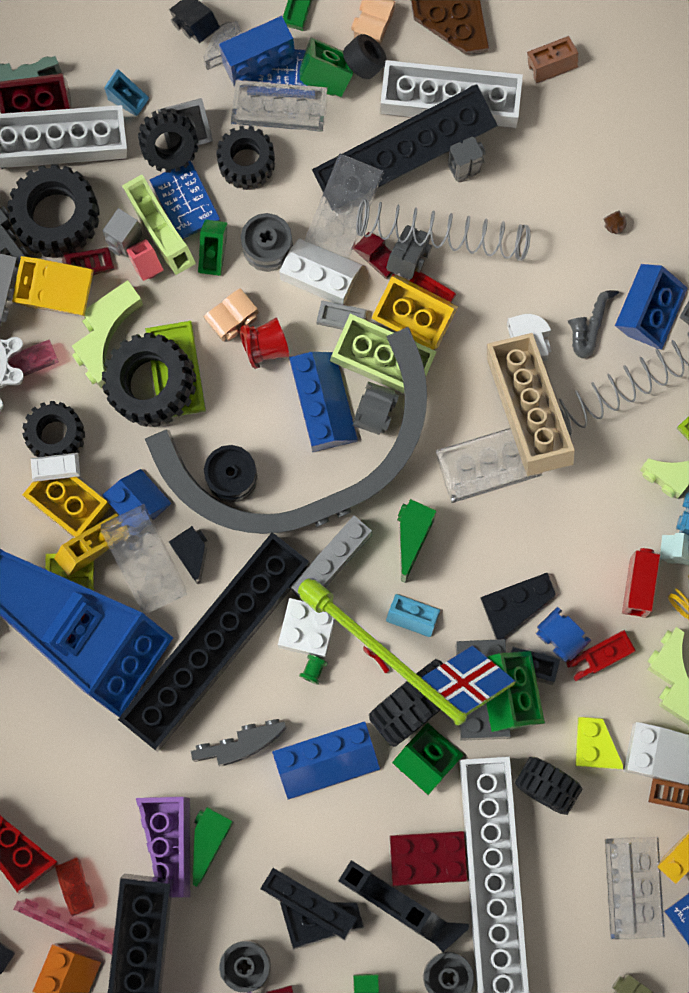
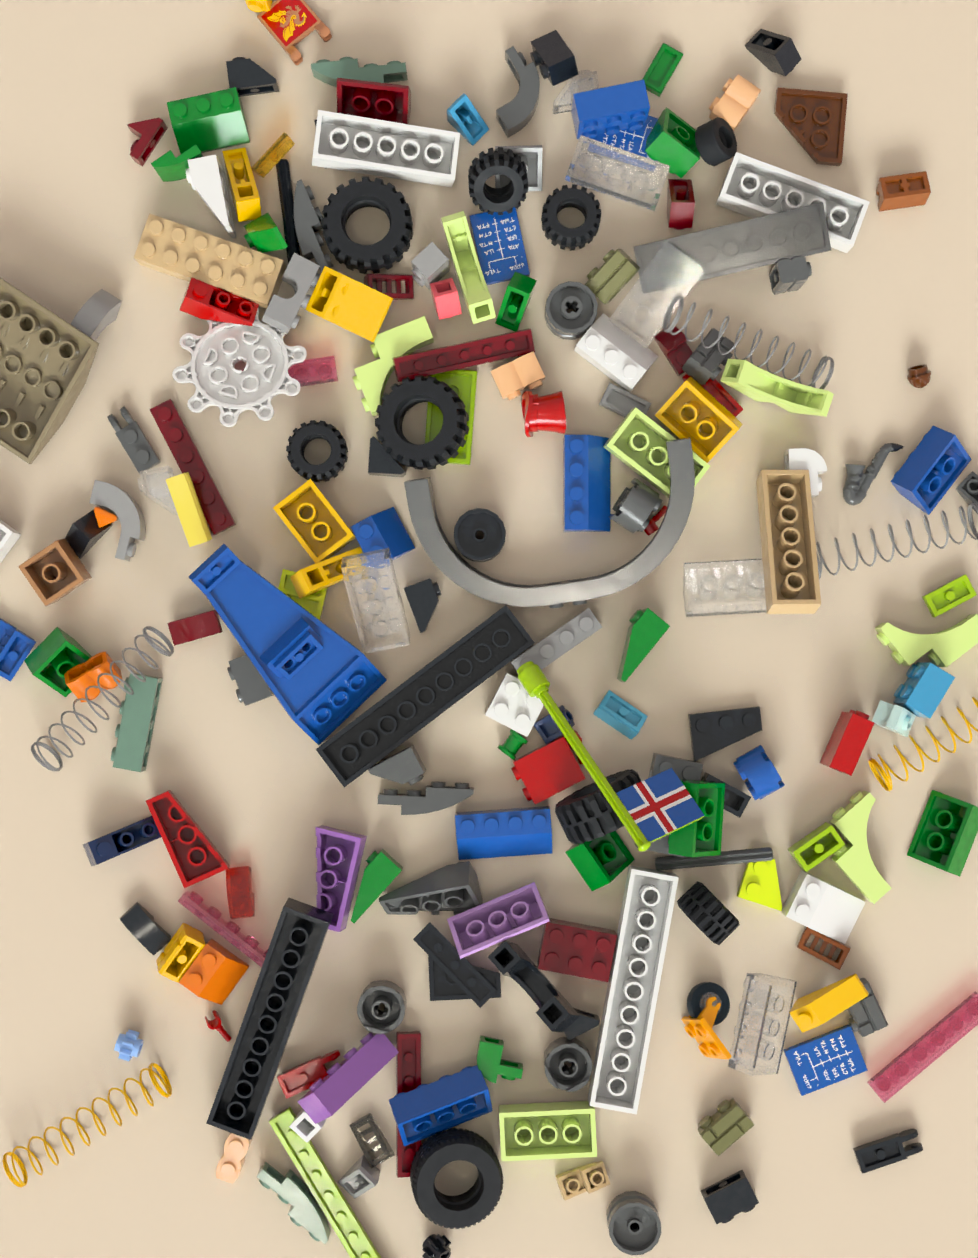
camera: 10 degrees right, 10 degrees up
white tile [31,453,81,482] -> none
red hinge [566,630,636,681] -> none
none -> yellow brick [156,923,206,983]
none -> dark grey brick [227,655,274,706]
none -> black slope [368,436,406,477]
none -> dark grey slope [368,745,426,785]
none -> dark grey wedge [379,861,483,915]
none -> dark red plate [392,328,535,382]
none -> lavender slope [447,882,550,959]
none -> dark grey arch [496,46,540,138]
none -> red brick [511,735,586,805]
none -> dark blue bracket [534,705,575,744]
none -> olive brick [585,249,641,304]
none -> red hand [644,505,667,536]
none -> dark grey axle [655,847,773,871]
none -> dark red slope [667,179,695,230]
none -> plate [681,982,732,1059]
none -> yellowish green arch [721,359,834,417]
none -> lime brick [788,822,845,872]

